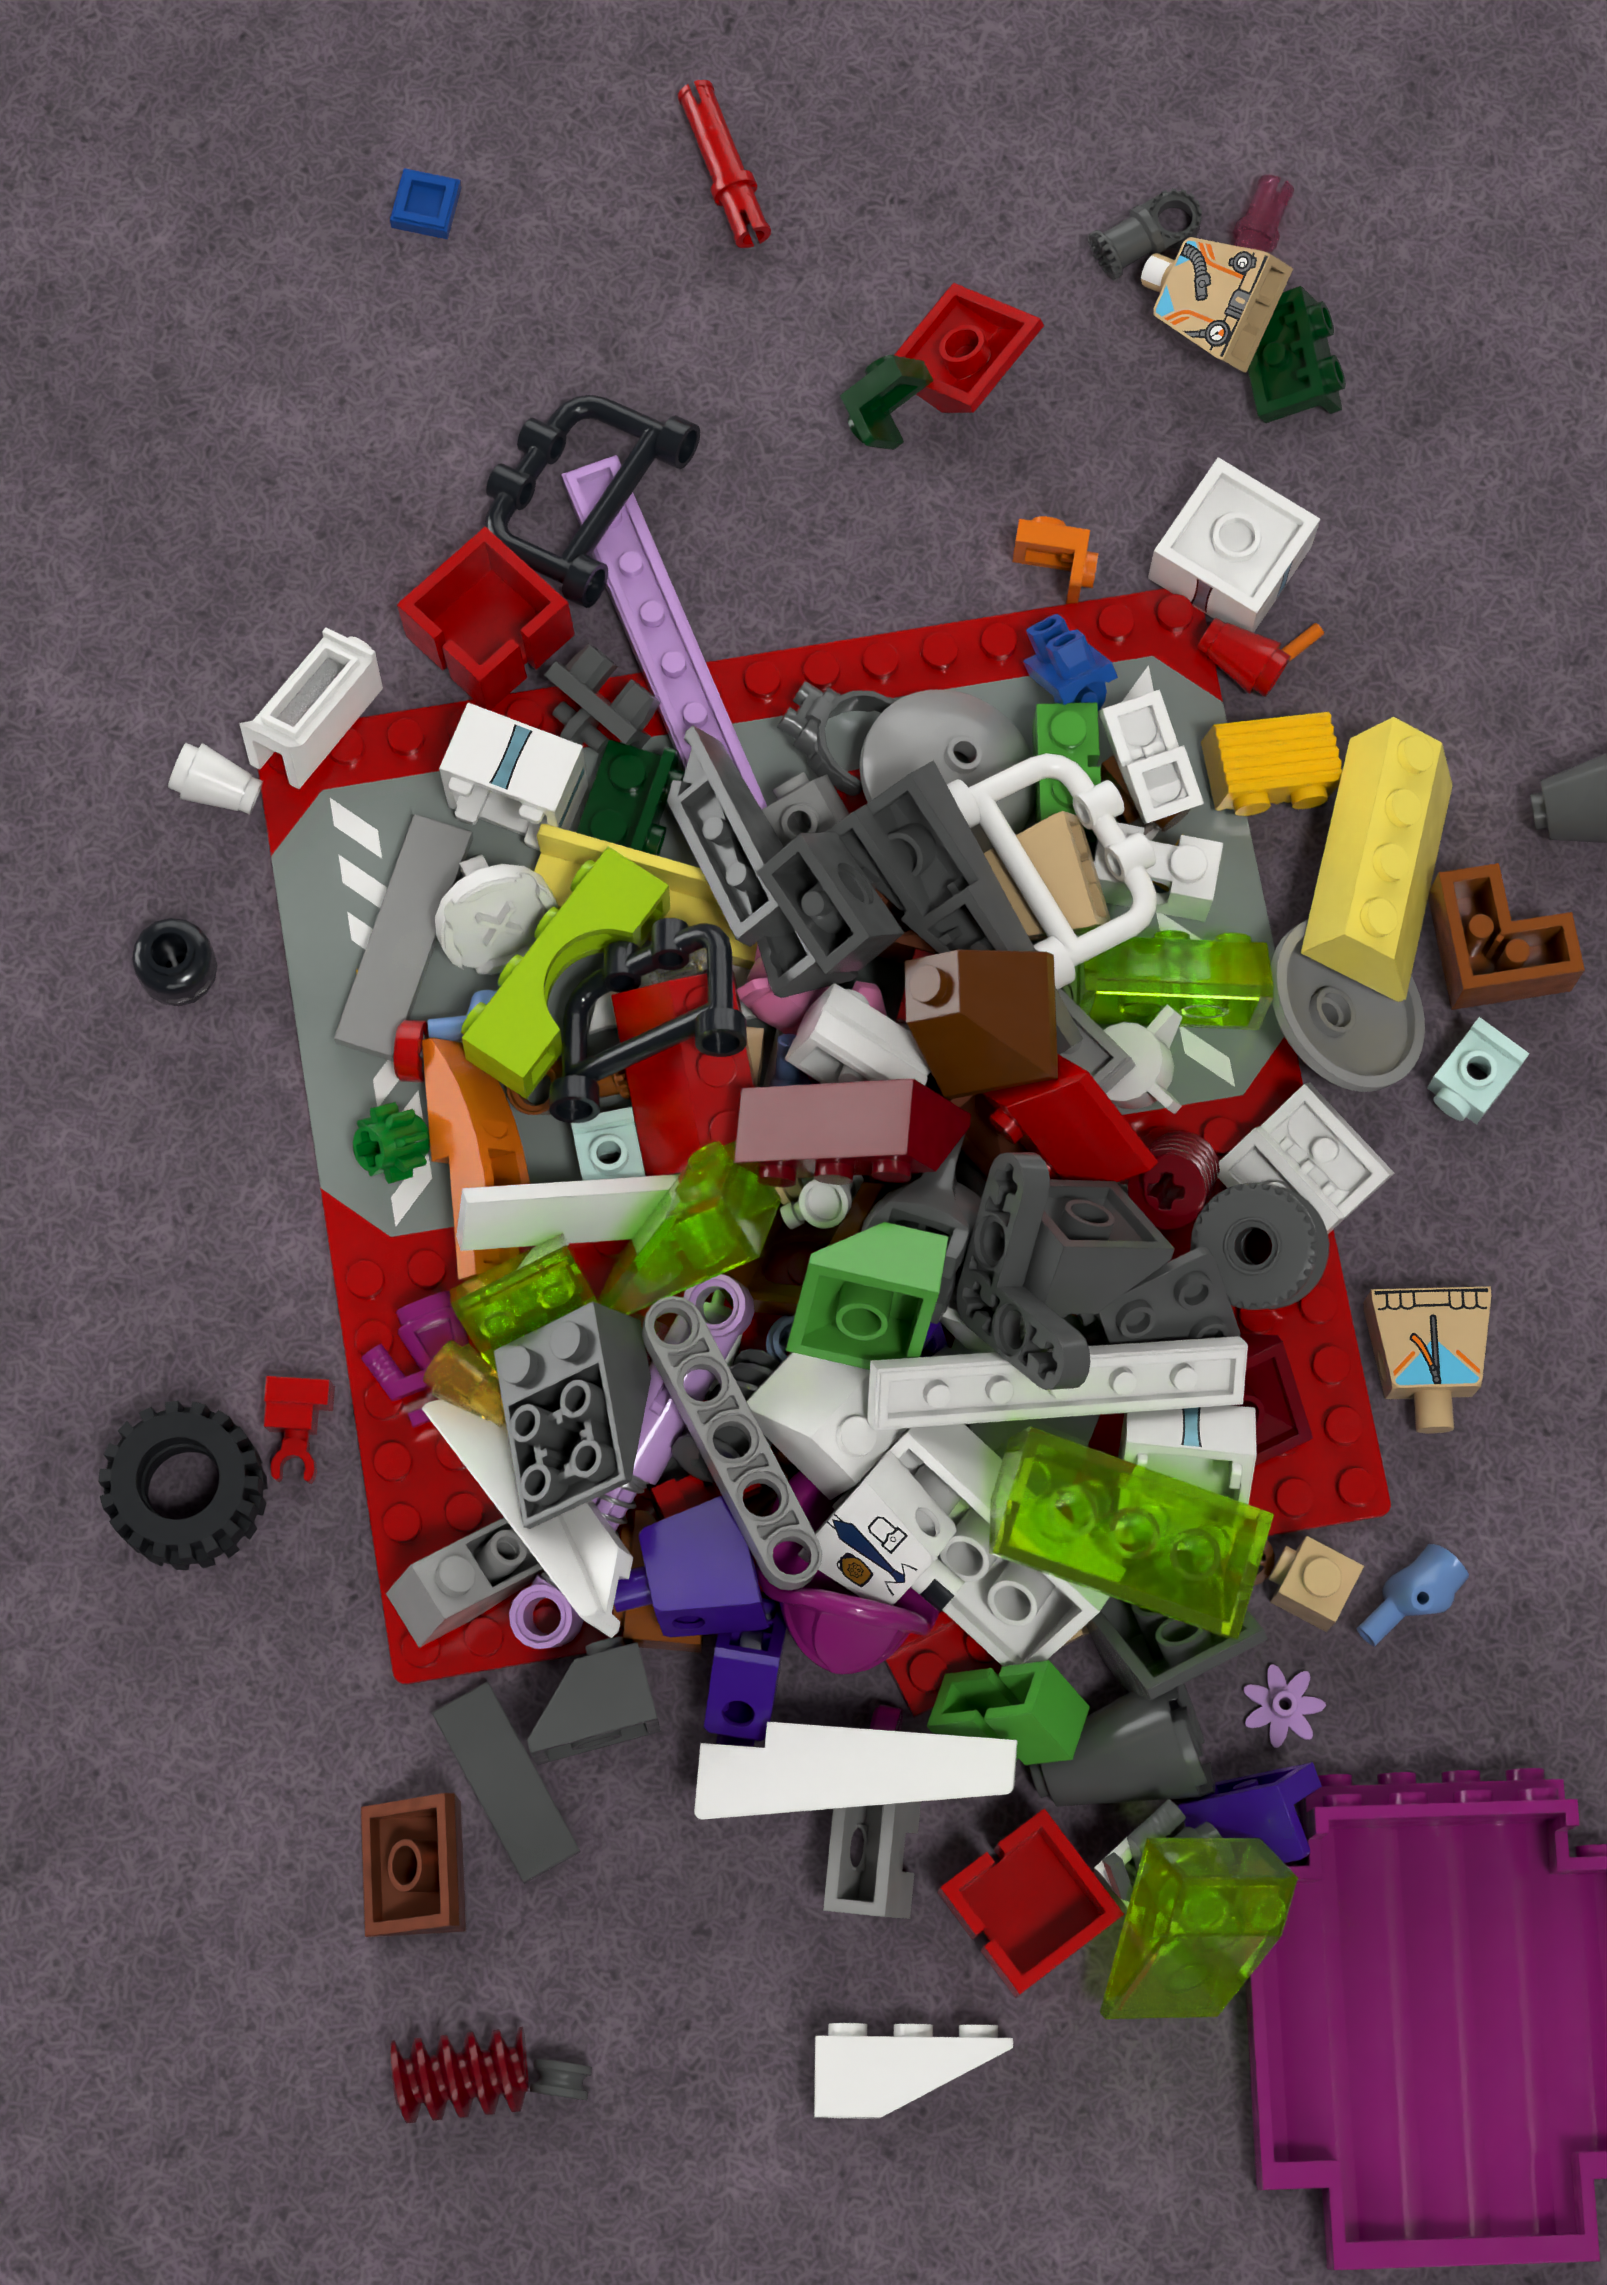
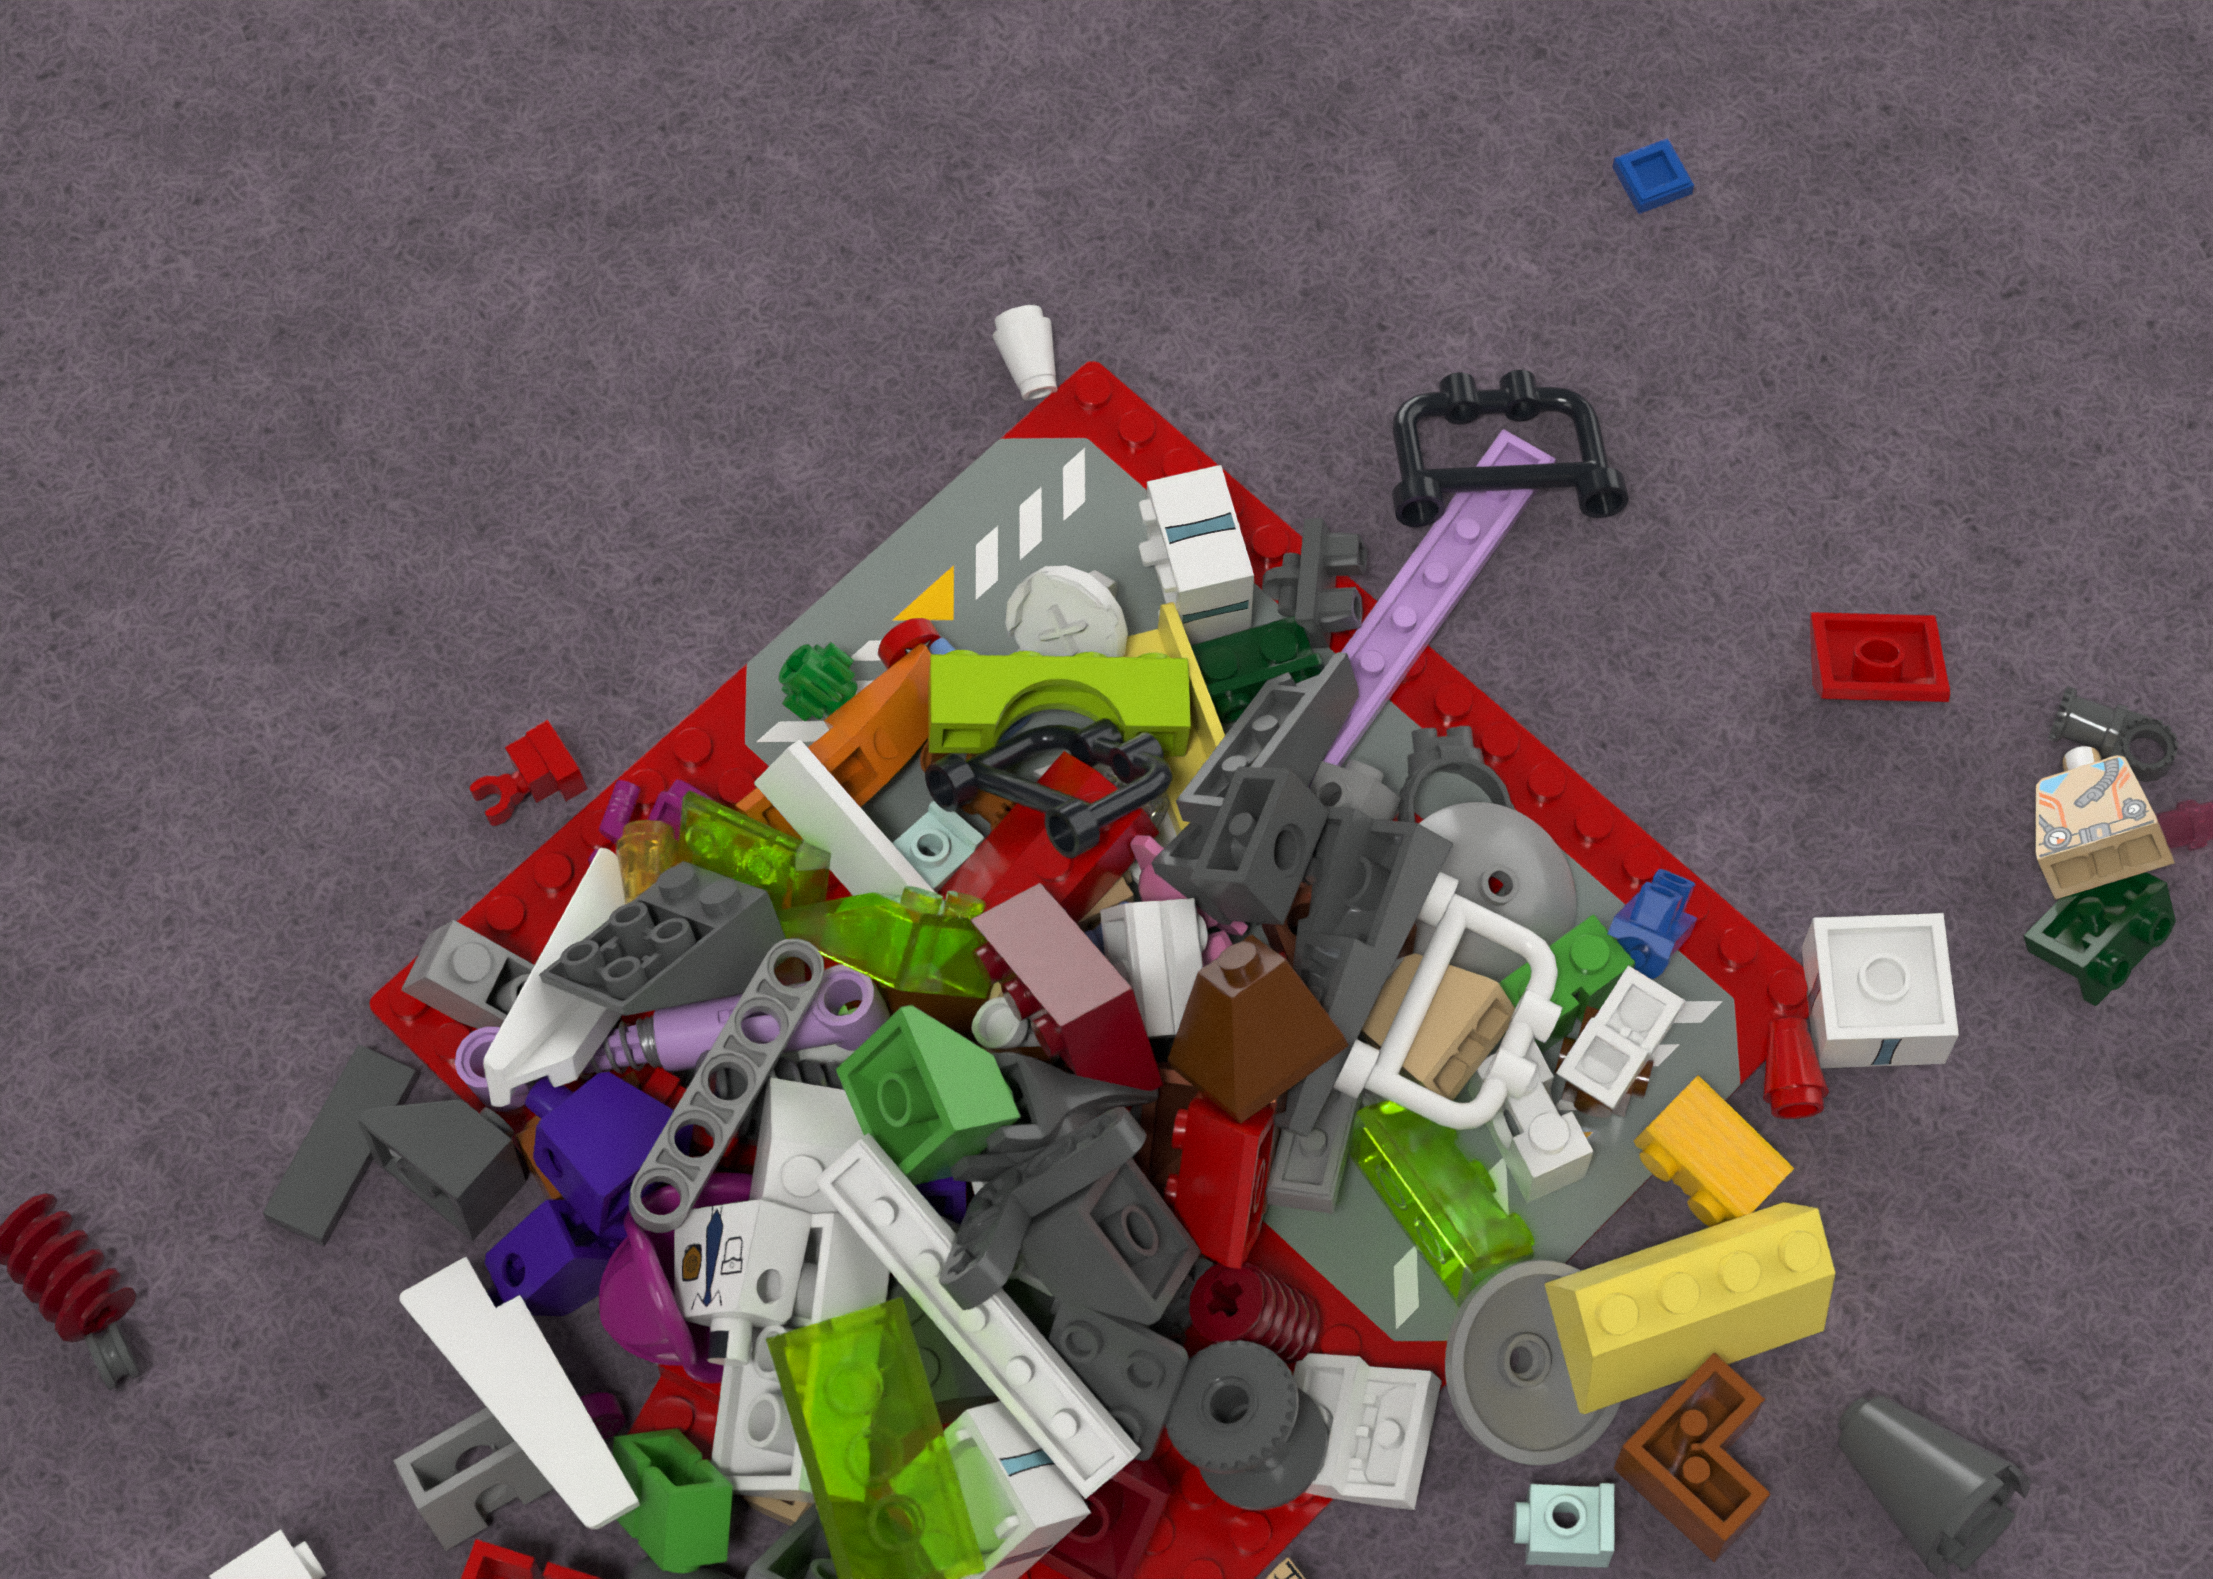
camera: 55 degrees right, 10 degrees down
black tyre [98,1401,268,1570] -> none
black head [132,918,218,1006] -> none
white window [239,627,383,789] -> none
light grey tile [334,814,473,1062] -> none
copper slope [361,1793,466,1937] -> none
red piece [397,526,575,711] -> none
red pin [677,80,771,248] -> none
dark green bracket [840,355,933,450] -> none
orange bracket [1012,516,1099,604] -> none
white piece [1103,1004,1182,1114] -> none
orange piece [1281,623,1324,663] -> none

